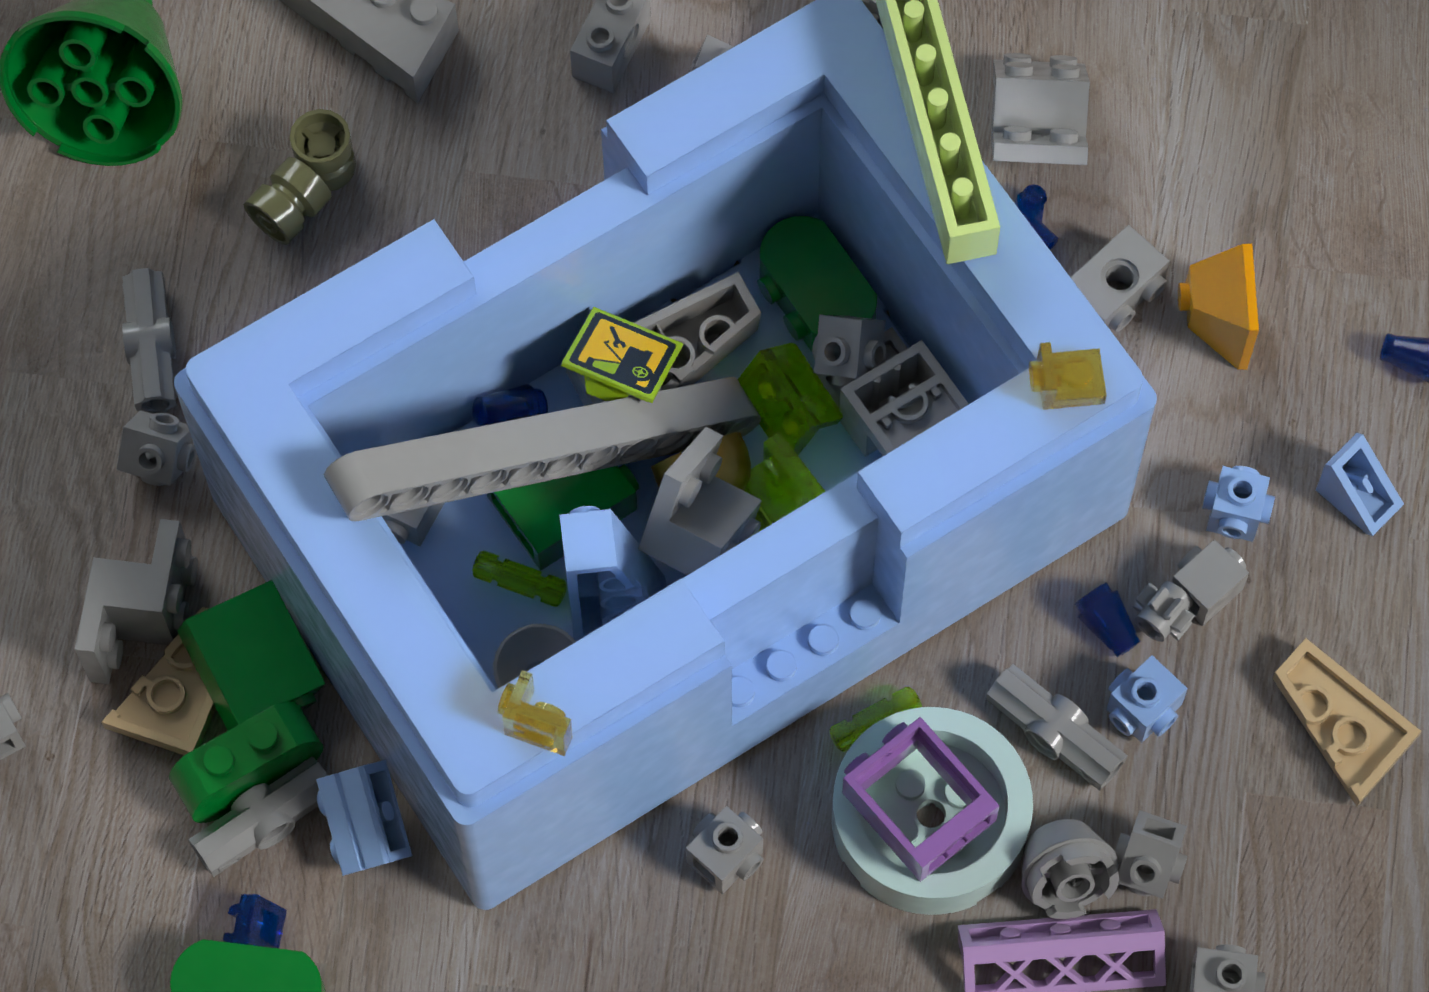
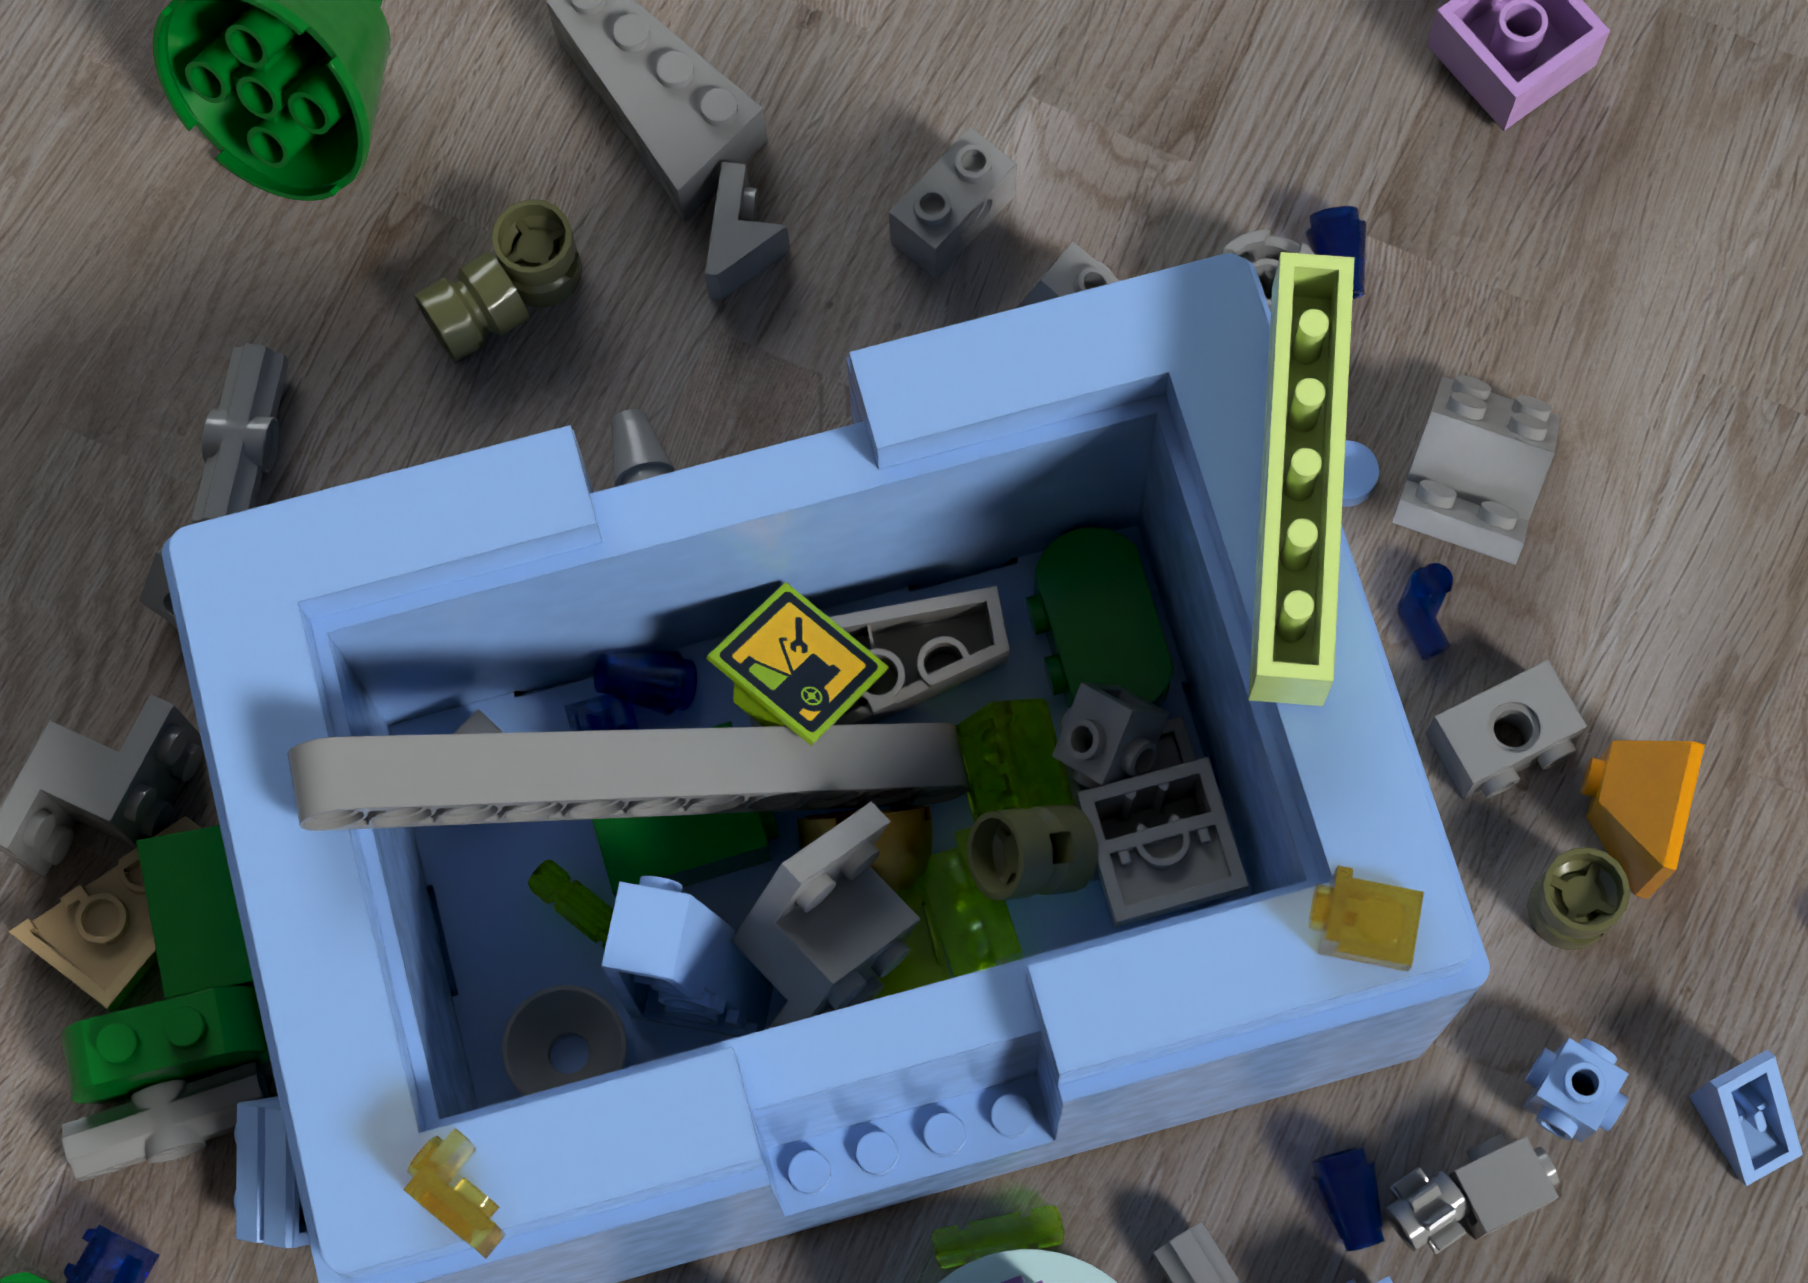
camera: 20 degrees right, 5 degrees up
none -> light grey slope [705,161,790,300]
none -> olive wheel [967,804,1098,901]
none -> olive wheel [1527,847,1630,950]

